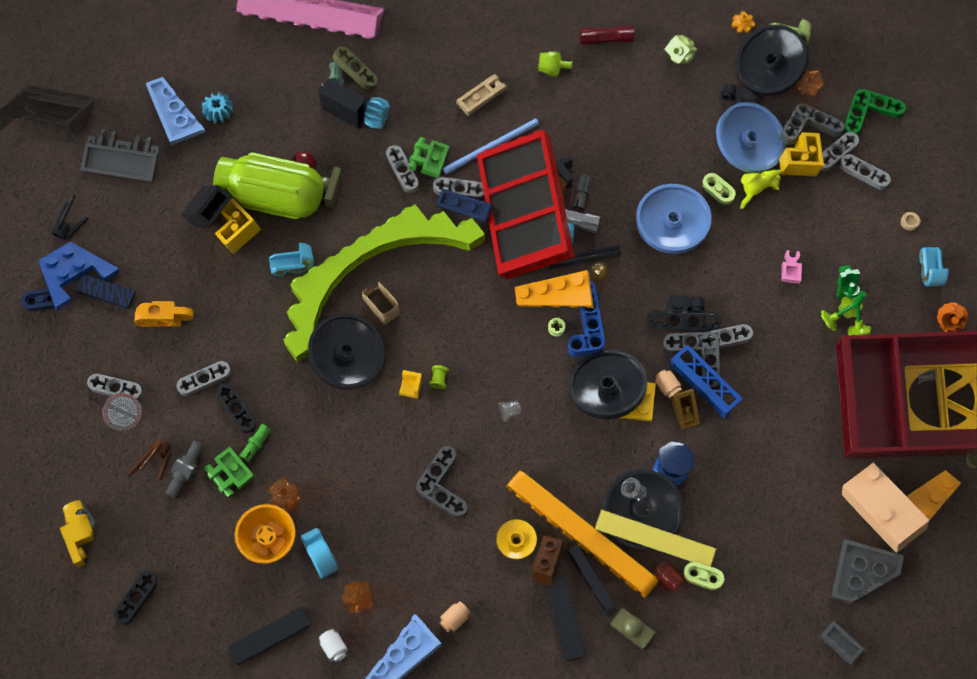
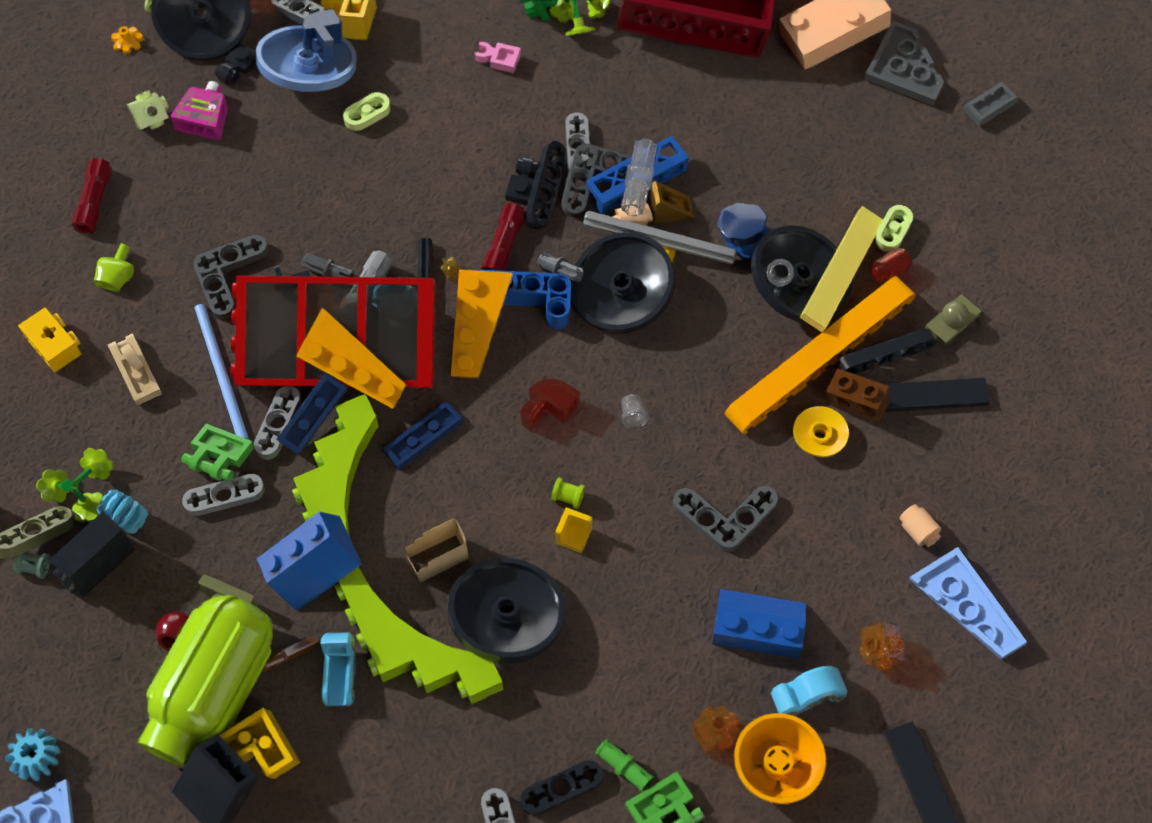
camera: 80 degrees left, 5 degrees down
white brick [319,630,348,662] -> none
yellowish green bush [548,318,565,337] -> none
medium blue dish [636,184,711,254] -> none
neon yellow animal [740,170,781,209] -> none
none -> yellow brick [18,308,81,373]
none -> lime plant [36,448,114,523]
none -> tan tile [120,343,145,370]
none -> dark pink torso [170,81,228,141]
none -> dark grey beam [193,235,268,320]
none -> blue slope [257,512,362,610]
none -> reddish brown piece [261,637,320,673]
none -> light orange wing [296,308,407,409]
none -> dark blue brick [303,9,342,62]
none -> dark blue tile [382,401,464,471]
none -> dark red axle [481,202,525,271]
none -> clear red brick [520,379,580,431]
none -> dark grey axle [538,252,584,282]
none -> light grey axle [583,211,736,264]
none -> clear piece [621,138,657,217]
none -> blue slope [712,589,806,659]

